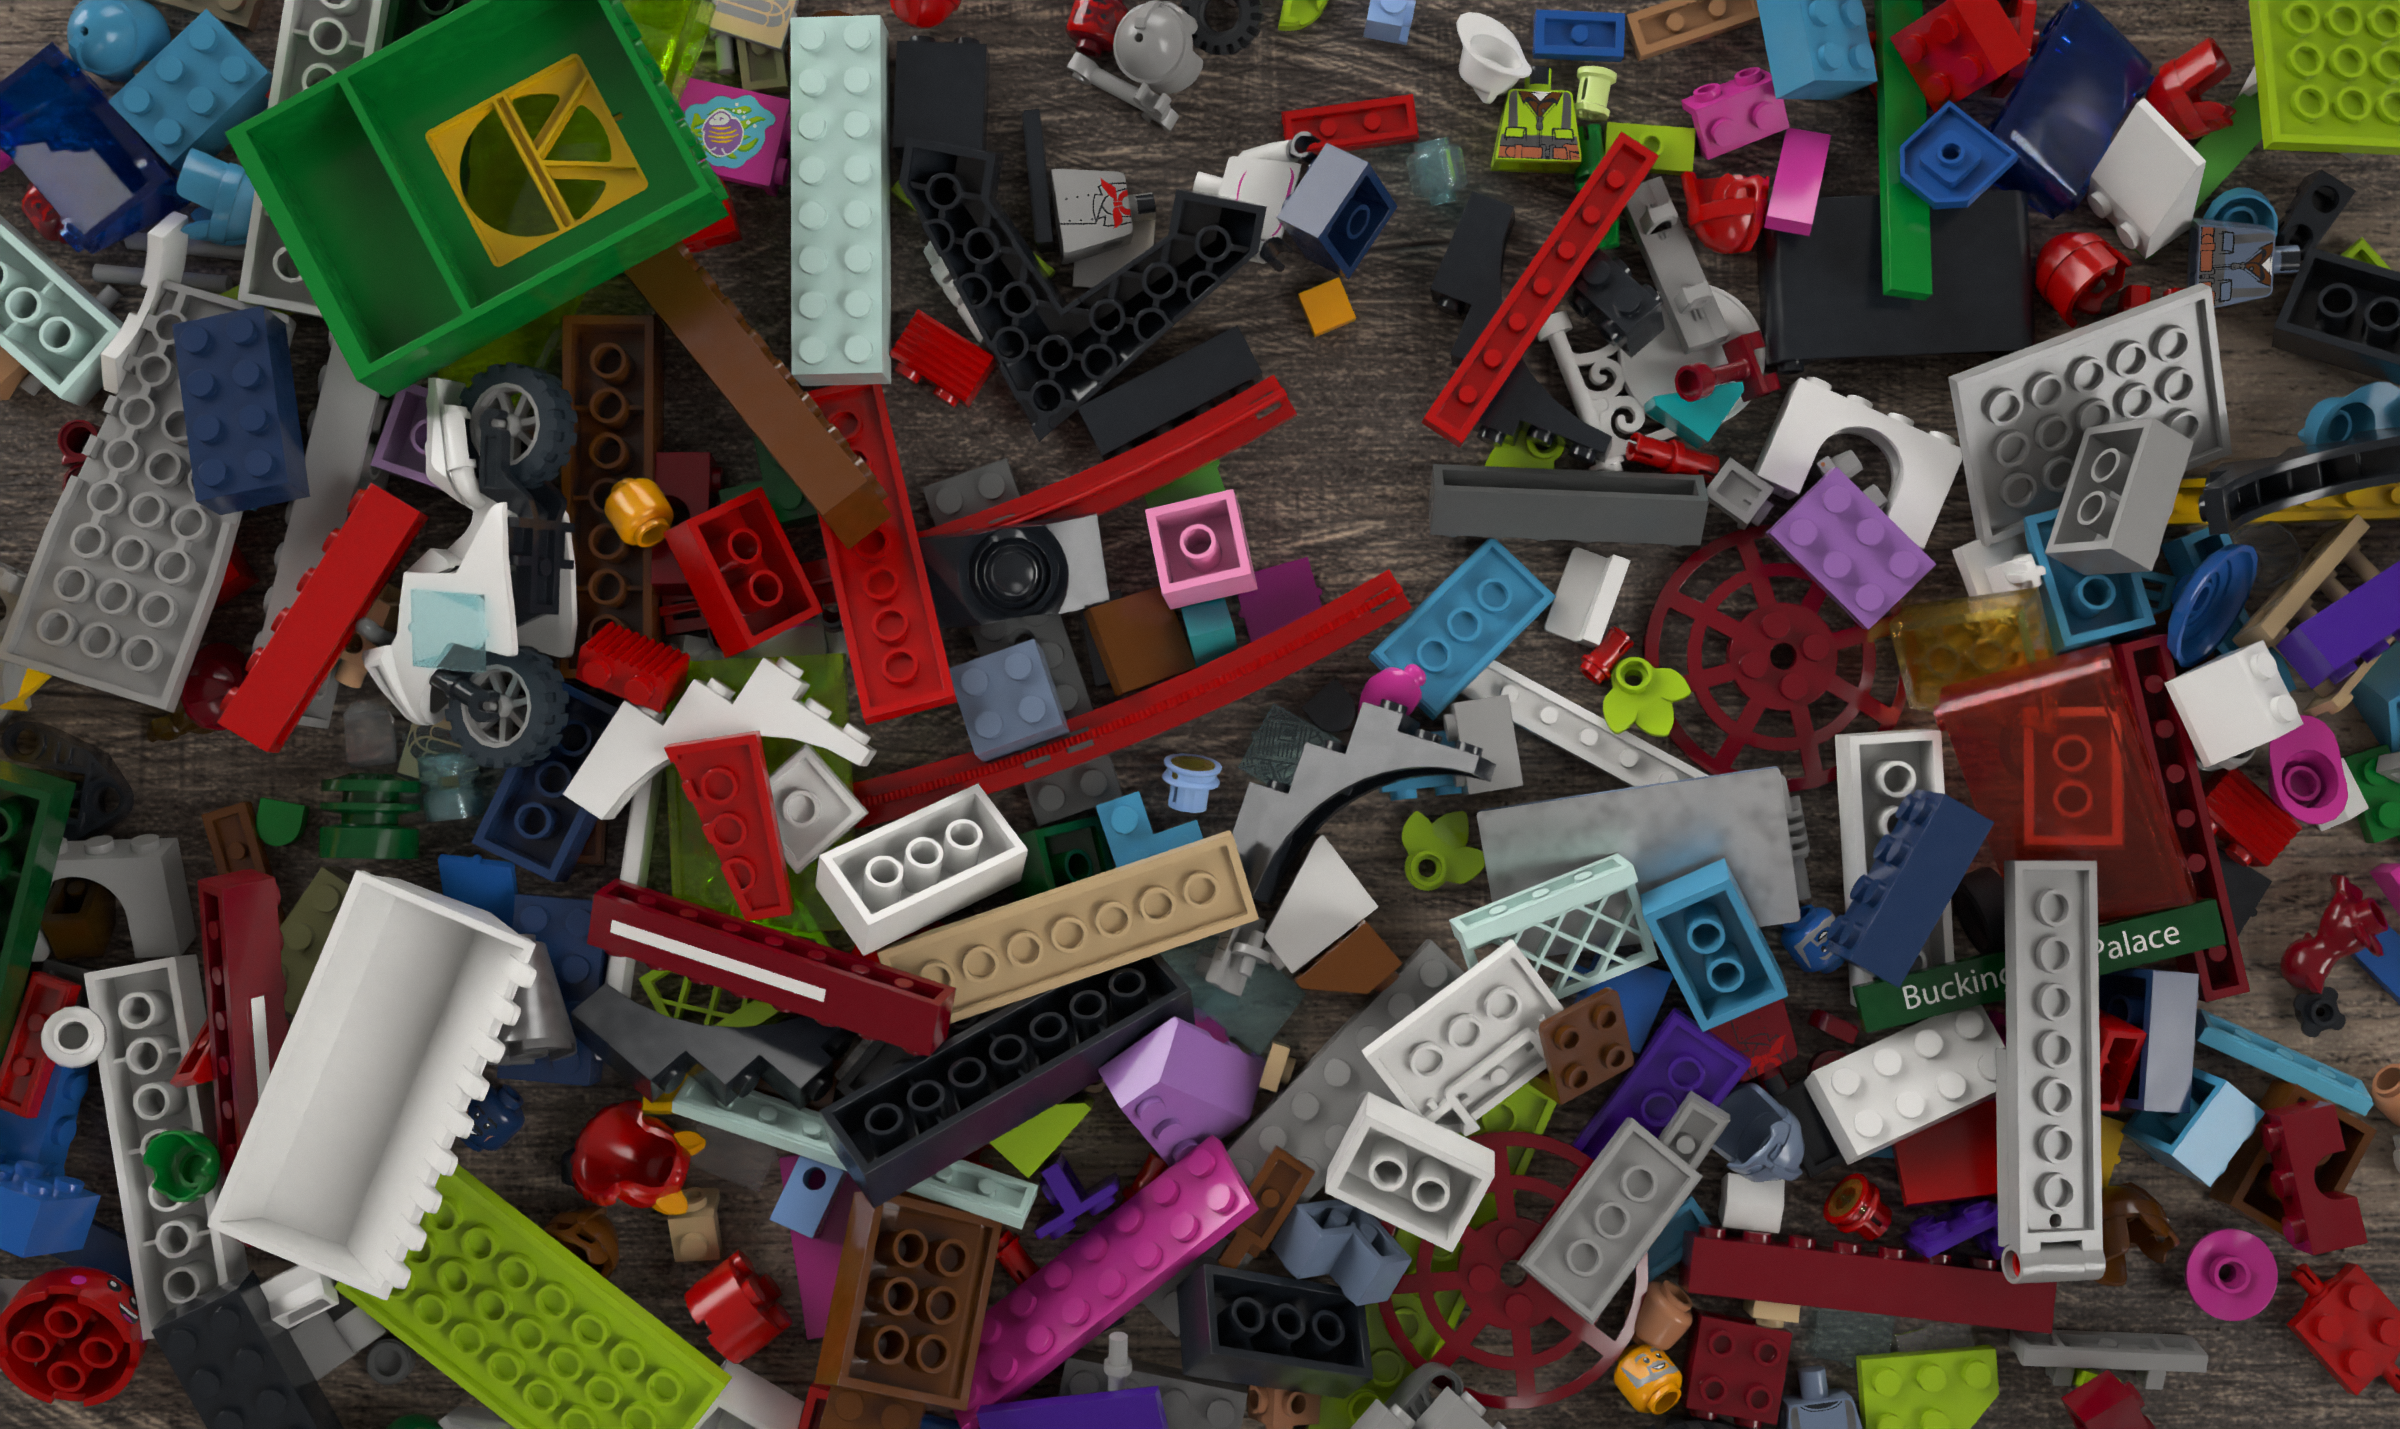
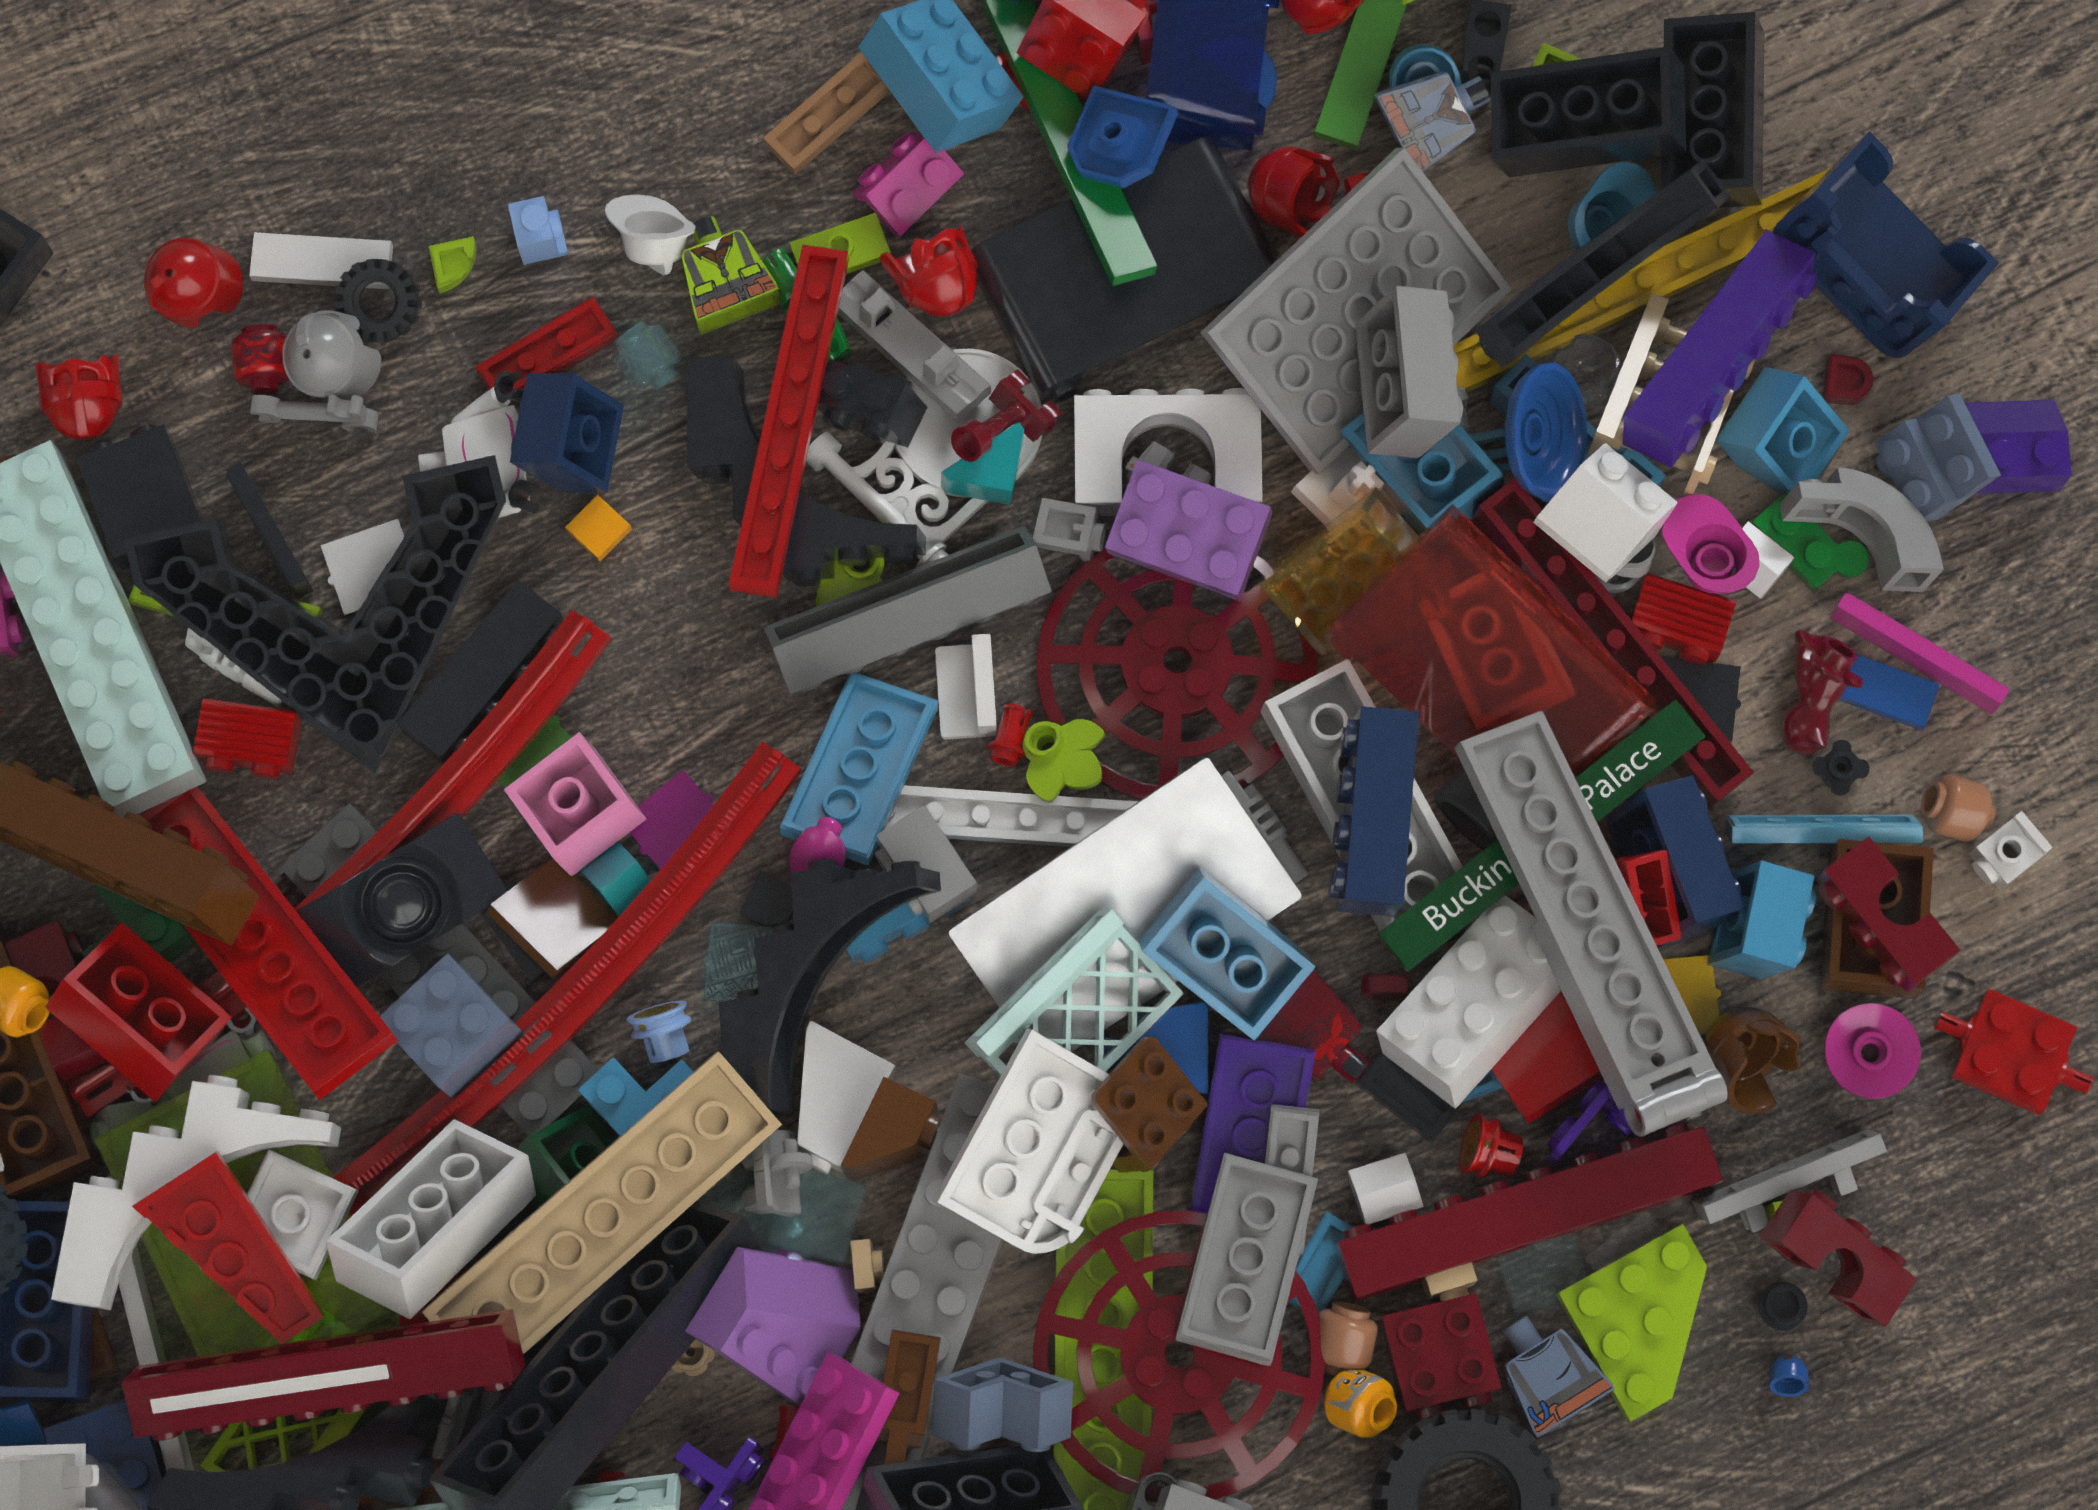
camera: 20 degrees left, 10 degrees down
red brick [575,621,690,714] -> none
lime slope [990,1094,1095,1179] -> none
light grey torso [1049,169,1156,264] -> none
white brick [1325,1092,1495,1252] -> none
lime plate [1401,811,1485,891] -> none
blue plate [1532,9,1625,62] -> none
yellowish green bush [1574,66,1617,122] -> none
red pin [1626,432,1720,483] -> none
sand blue helmet [1712,1082,1805,1182] -> none
dark pink tile [1764,128,1831,236] -> none
blue head [1781,904,1845,974] -> none
white slope [2087,98,2206,259] -> none

